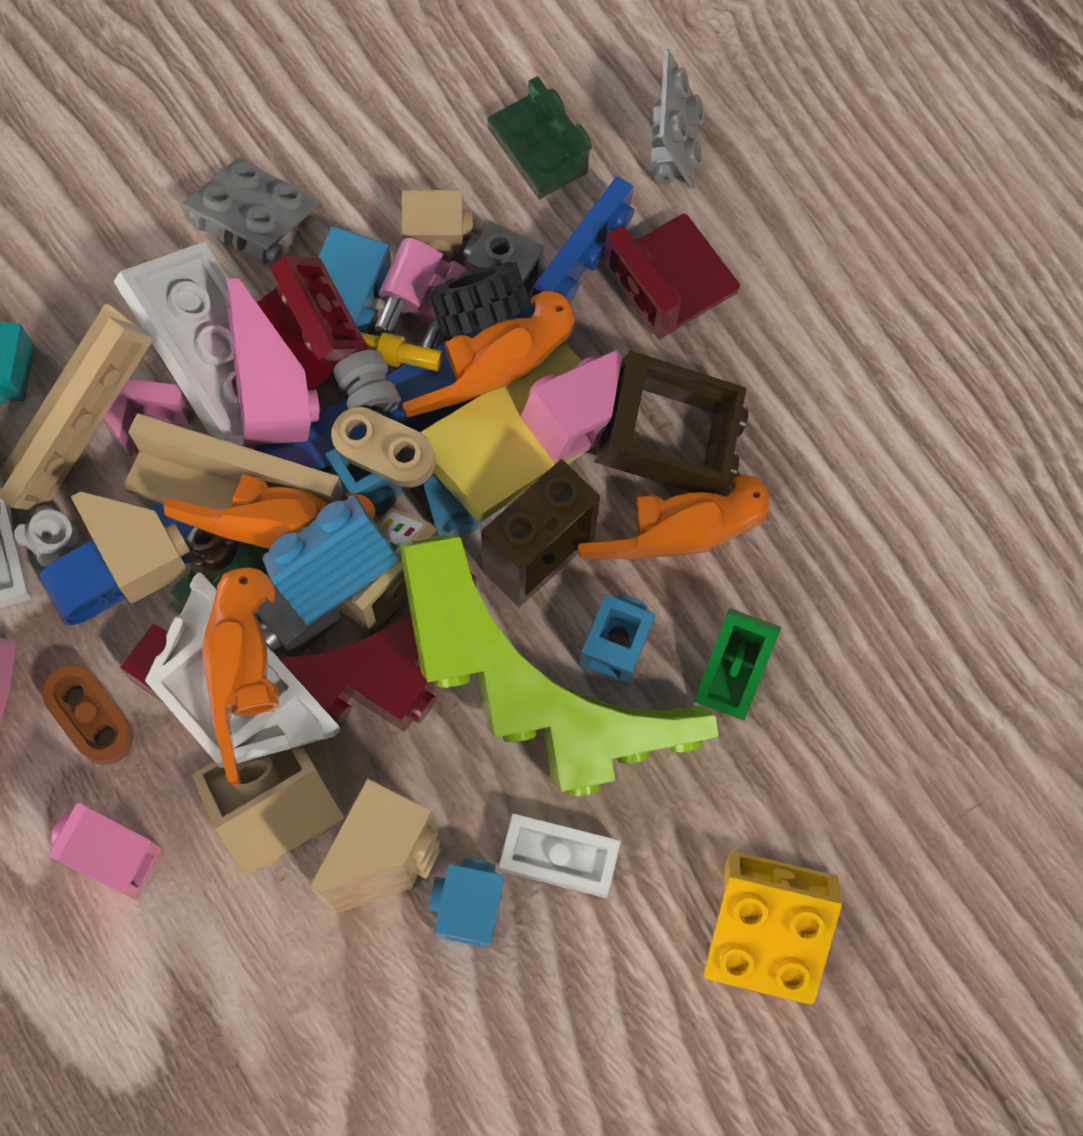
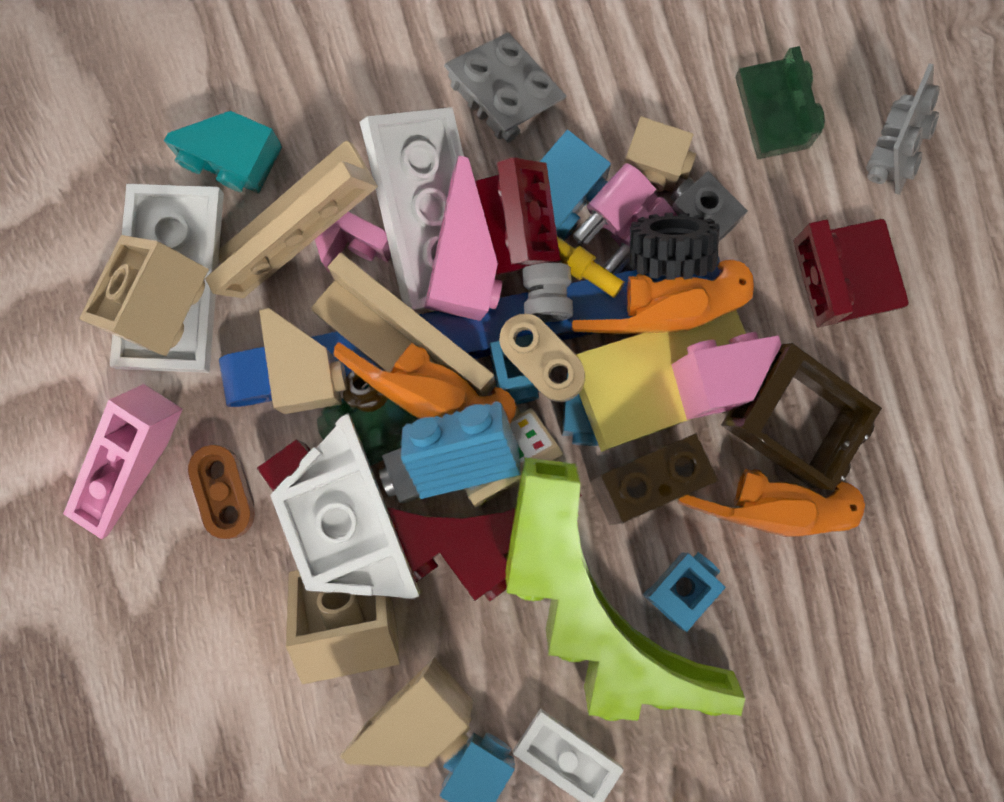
camera: 25 degrees right, 10 degrees up
white plate [13,505,79,566] -> none
bright pink slope [47,802,162,899] -> none
orange animal [202,567,280,785] -> none
blue plate [532,176,635,304] -> none
green slope [694,608,781,721] -> none

